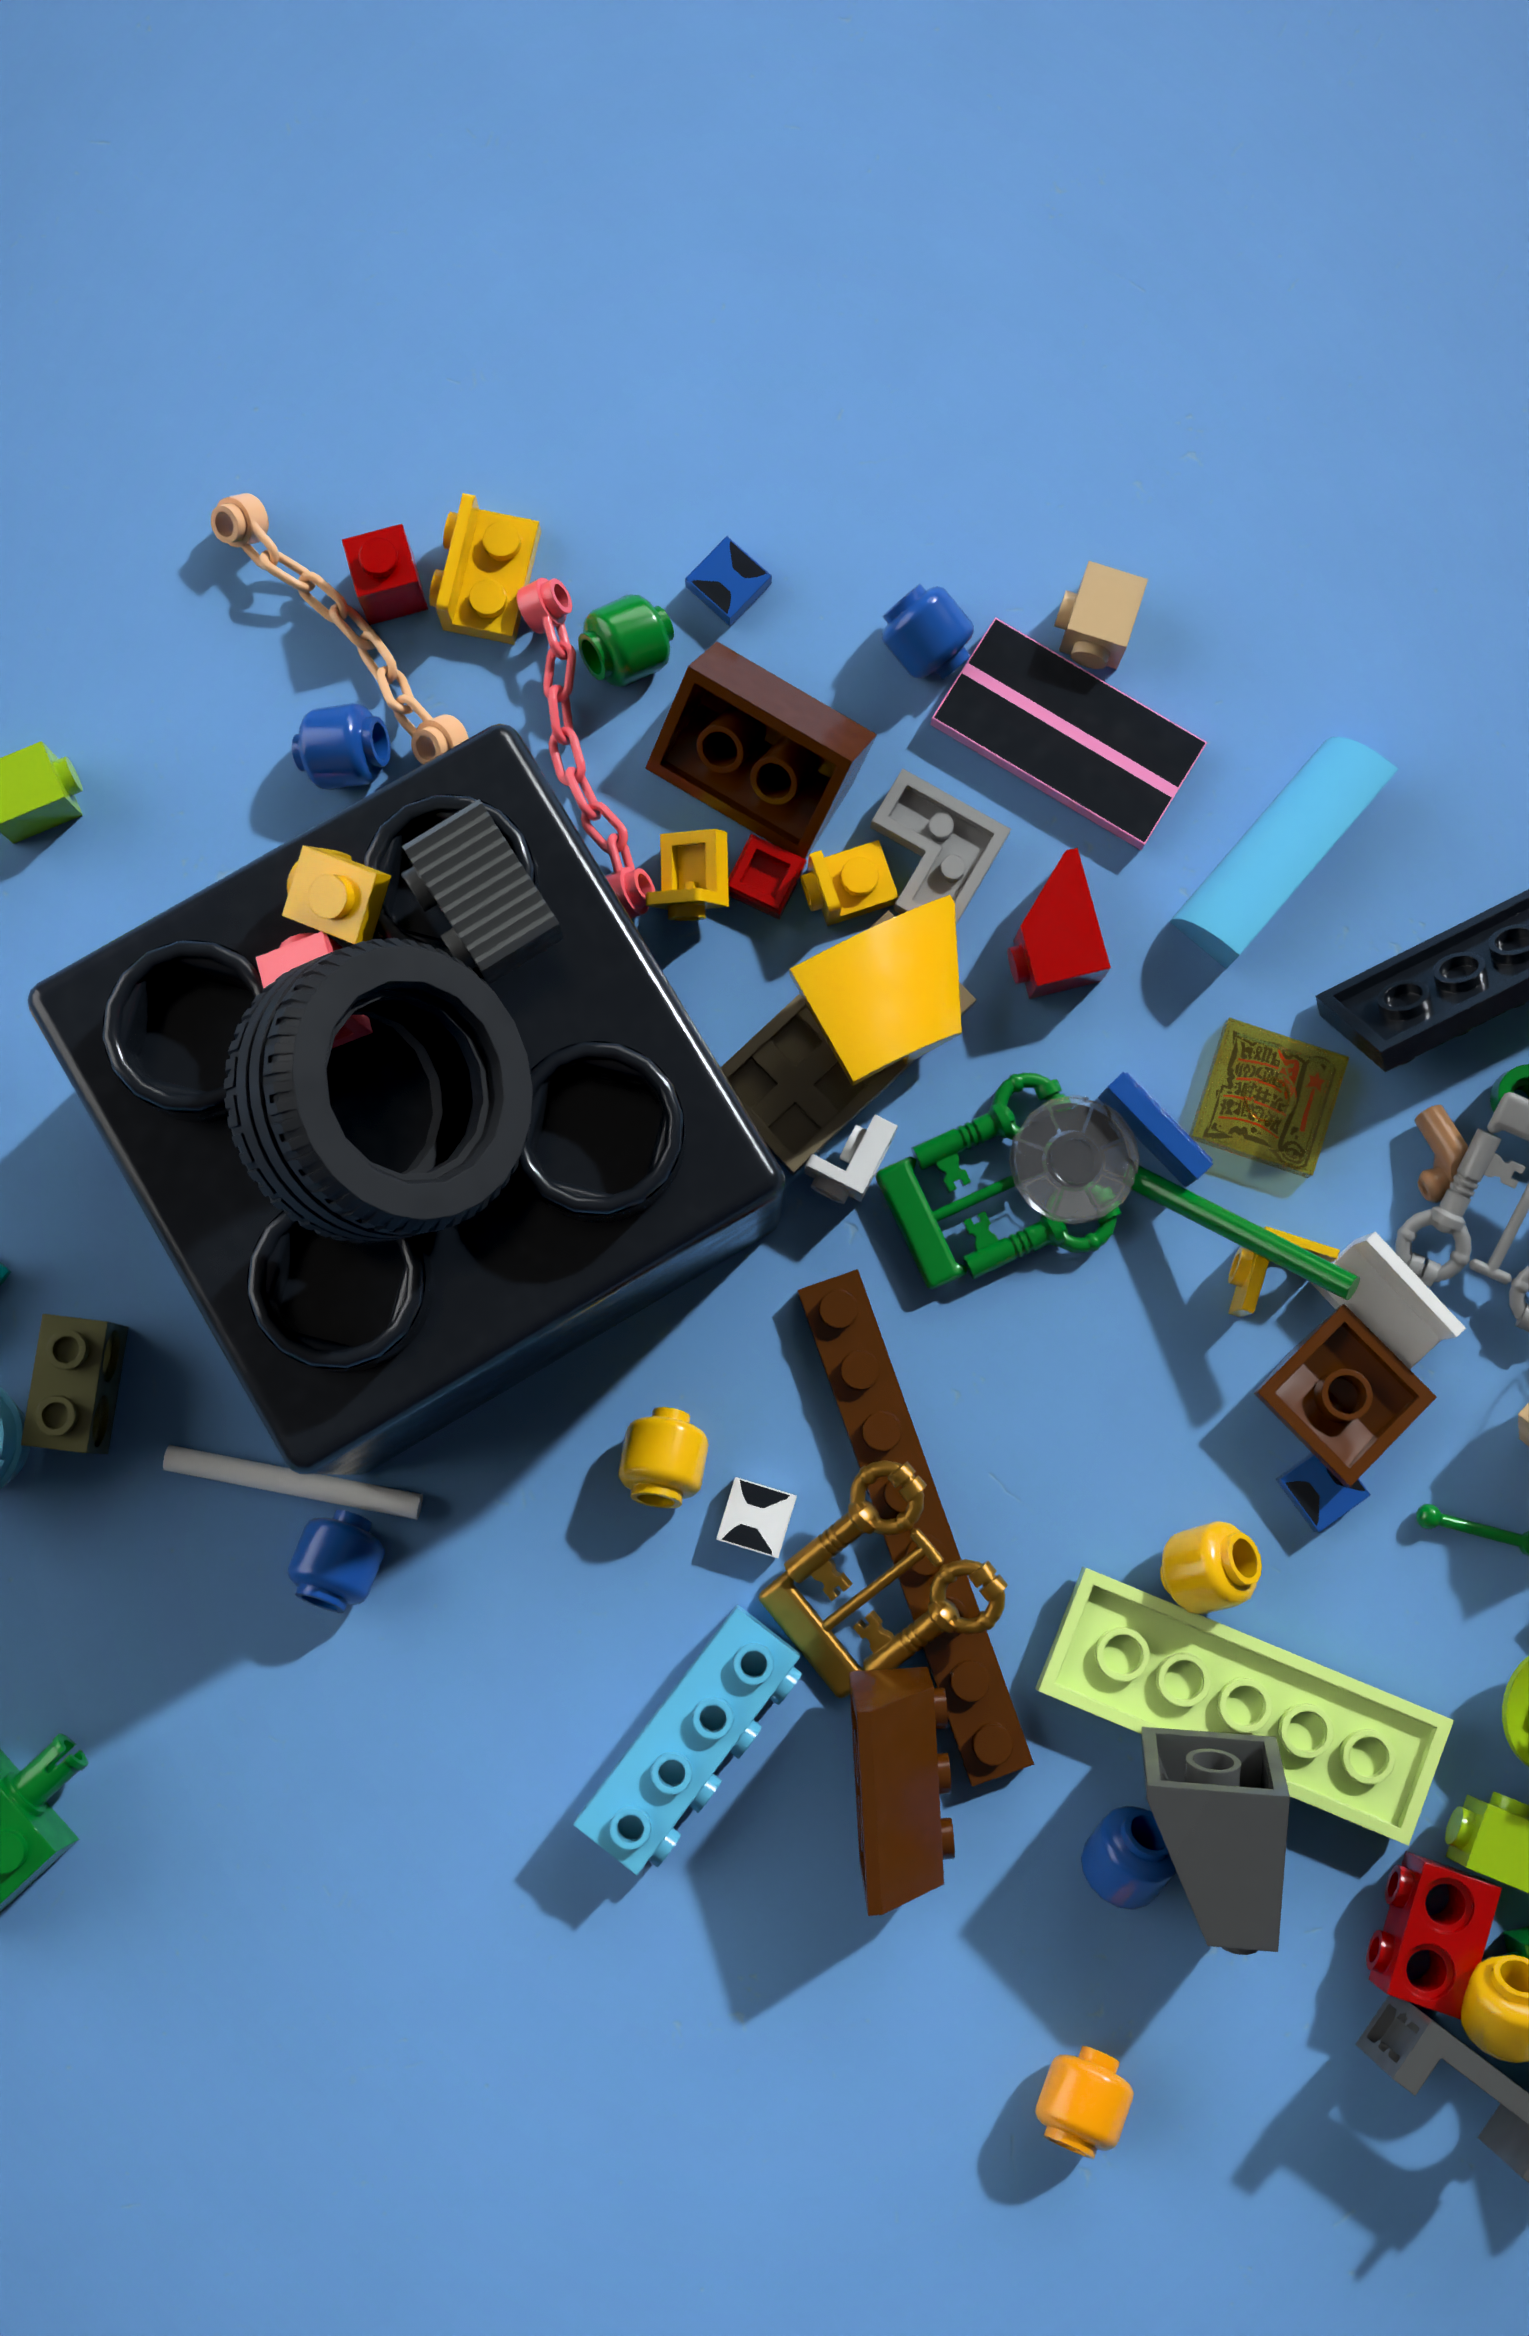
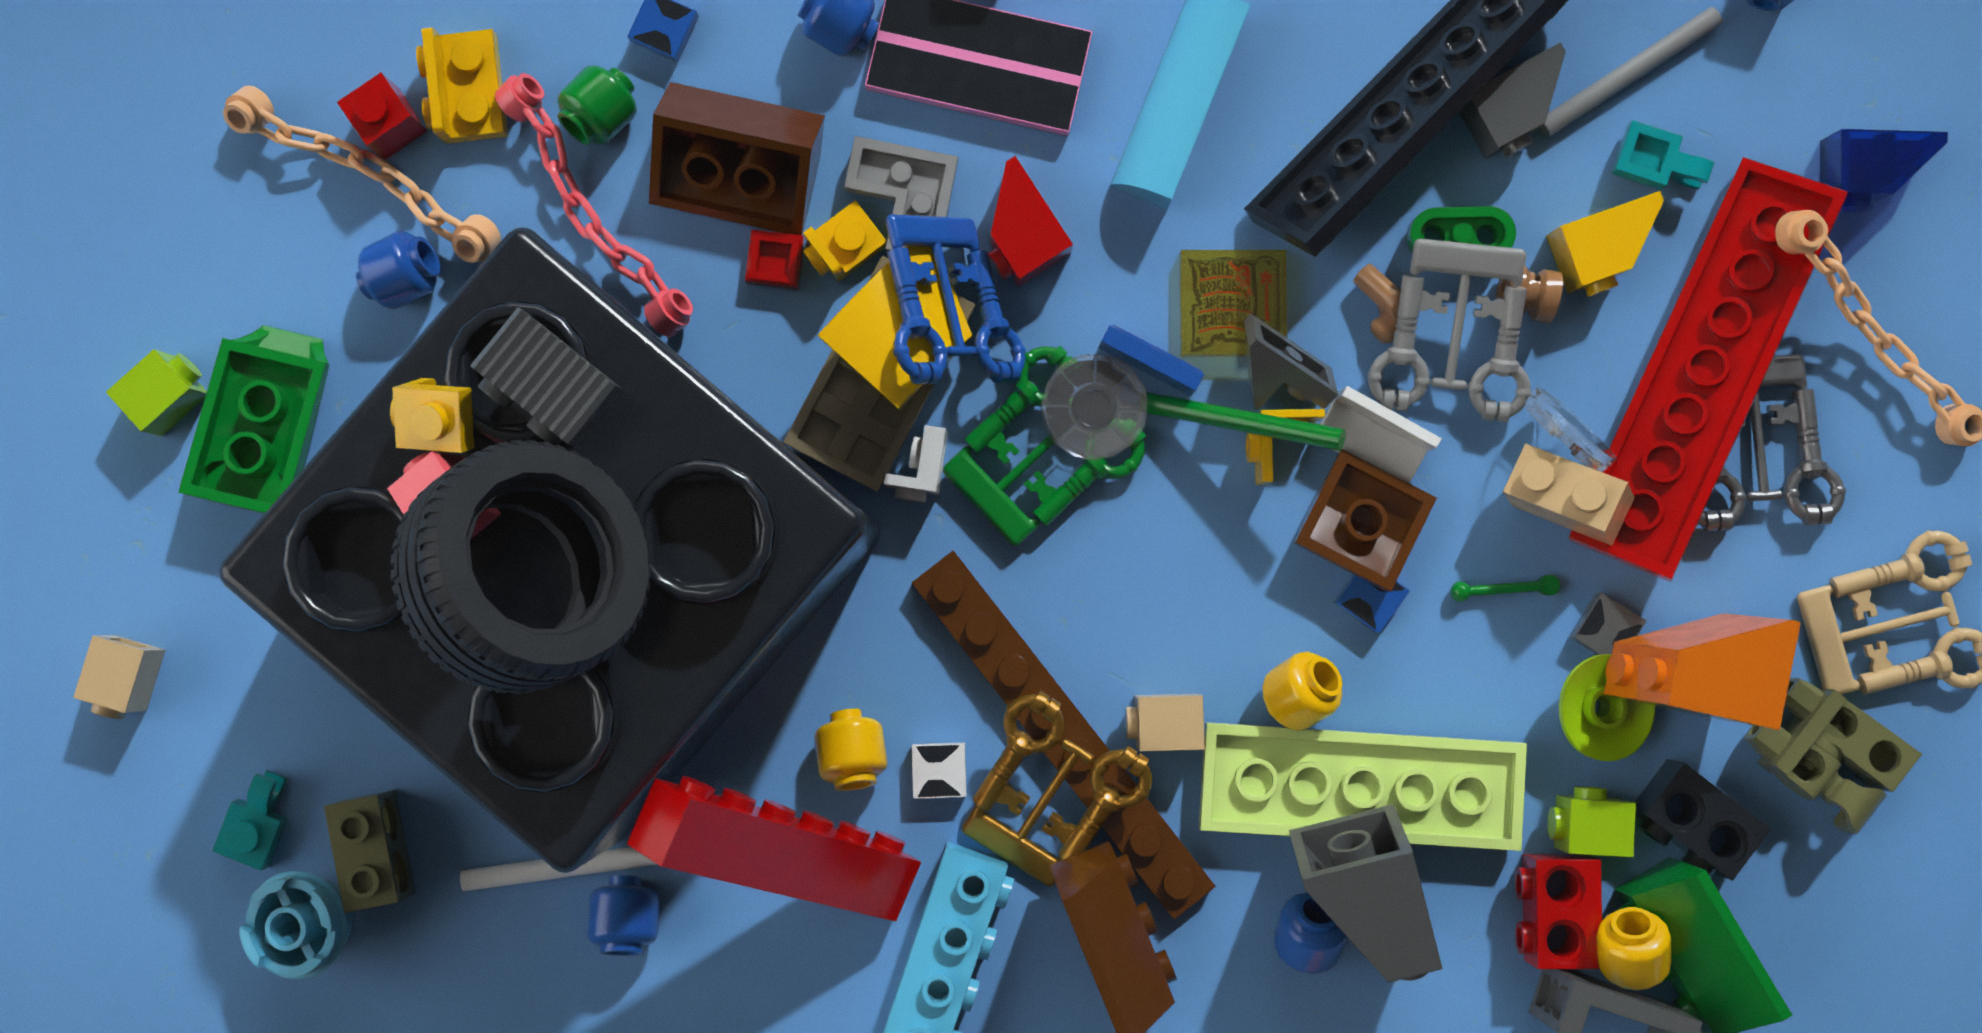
camera: 20 degrees left, 5 degrees up
yellow bracket [646,829,729,921] -> none
none -> green slope [178,325,330,514]
none -> red brick [627,776,921,922]
none -> blue piece [886,214,1026,384]
none -> tan brick [1125,693,1205,751]
none -> dark grey slope [1244,314,1339,410]

